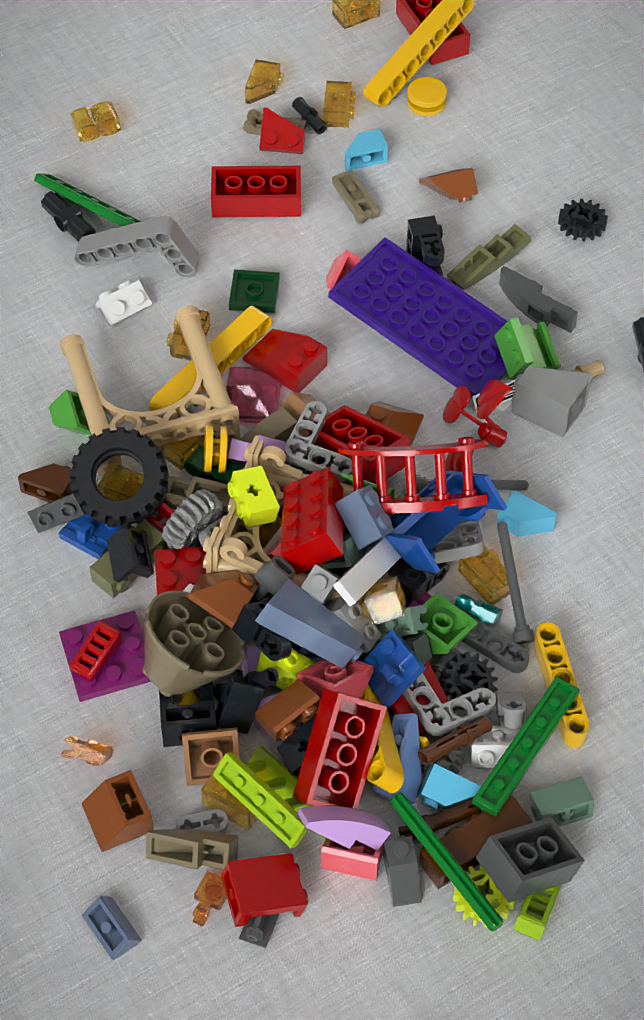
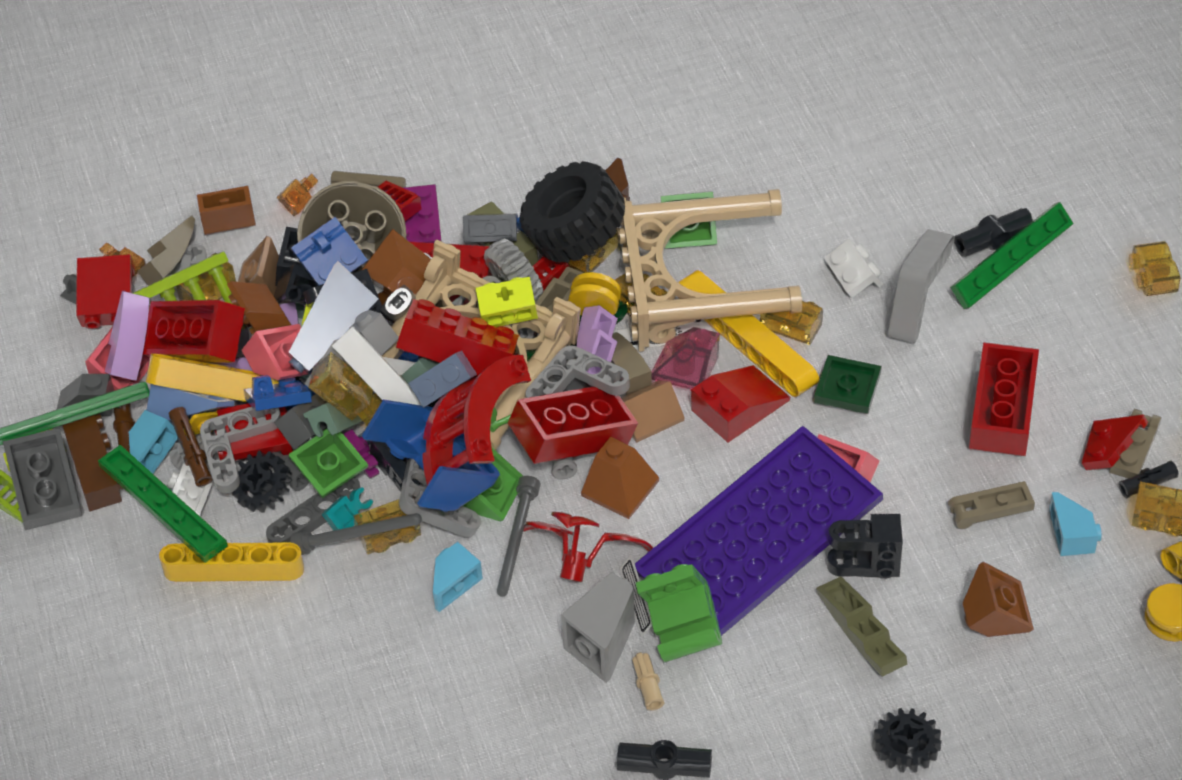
camera: 105 degrees right, 5 degrees down
sand blue slope [82,896,142,960] -> none
light grey piece [495,692,526,735] -> none
dark grey slope [499,266,578,333] -> none
sand green hinge [530,777,594,827] -> none
none -> hinge [291,217,368,286]
none -> dark tan axle [331,171,406,188]

